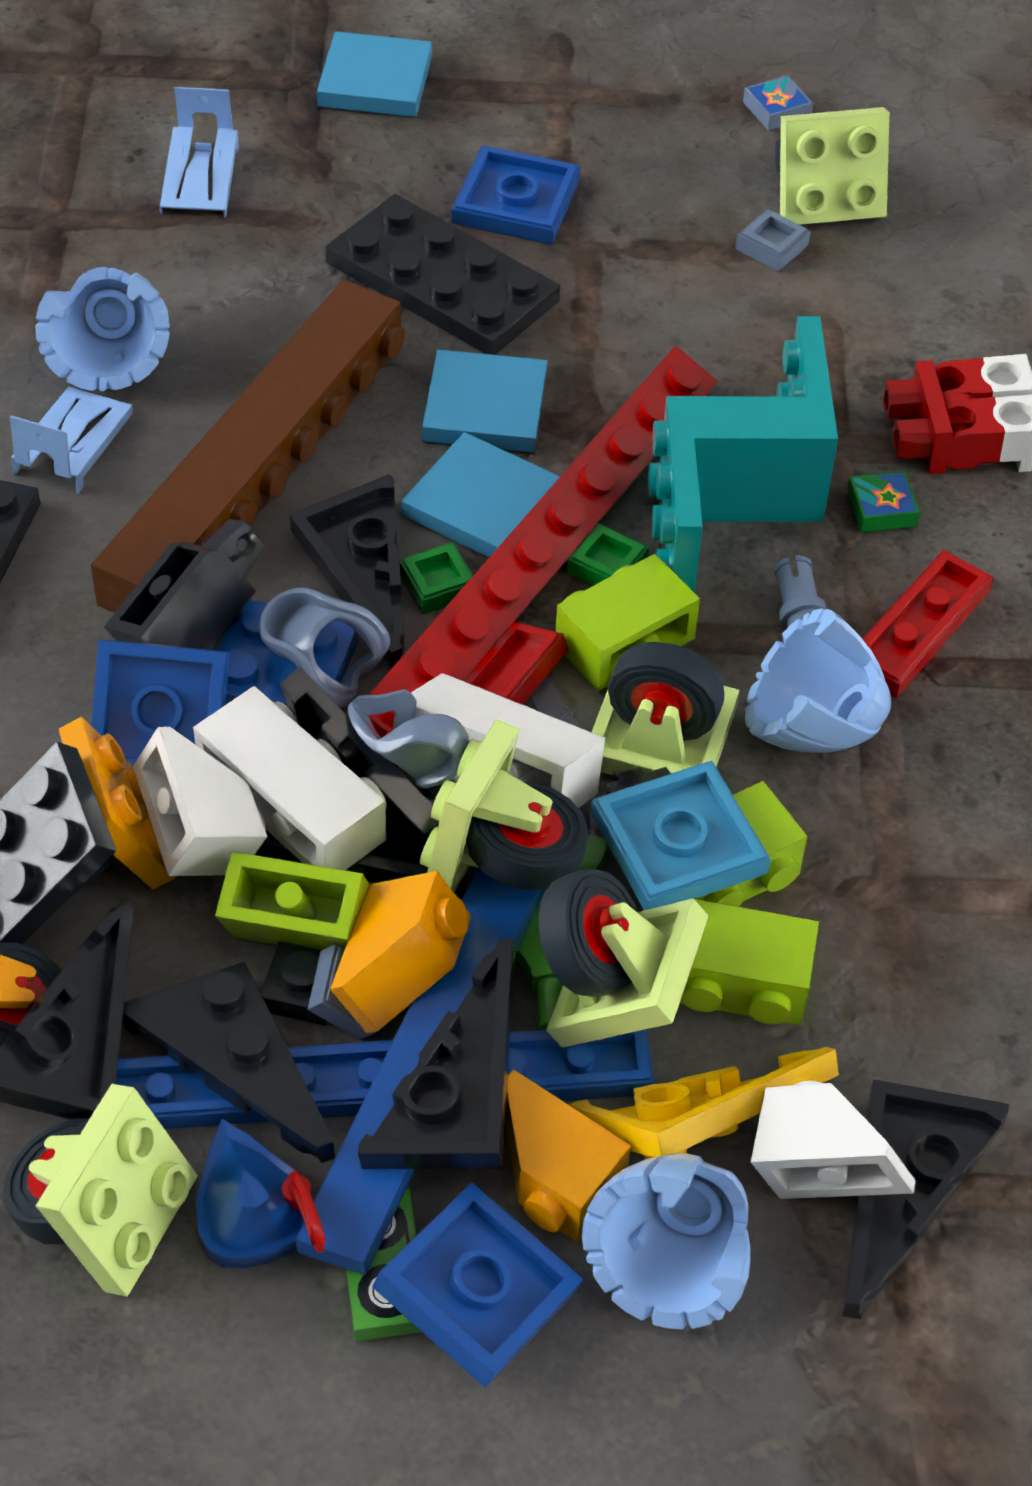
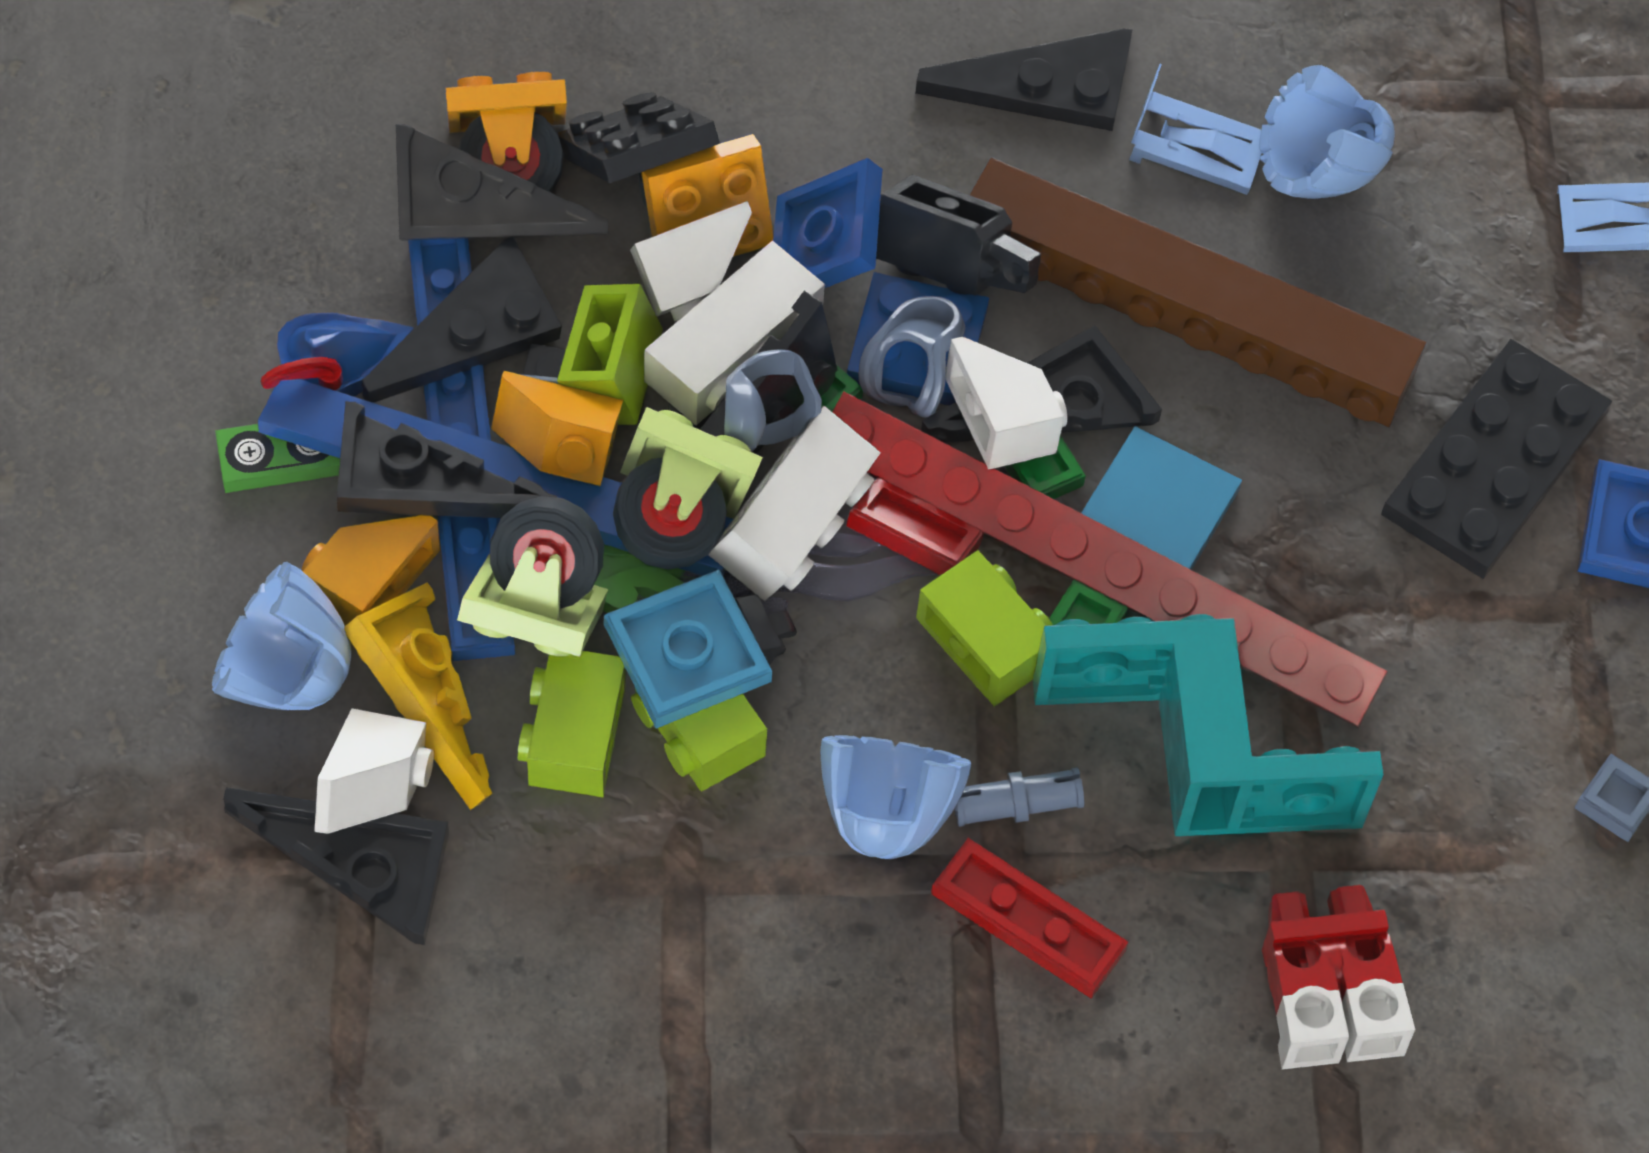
camera: 85 degrees right, 10 degrees up
yellowish green plate [3,1084,198,1297] -> none
blue plate [372,1183,584,1388] -> none
dark azure tile [422,349,548,453] -> none
plate [591,642,740,775] -> none
tile [847,471,920,532] -> none
none -> white slope [946,337,1067,470]

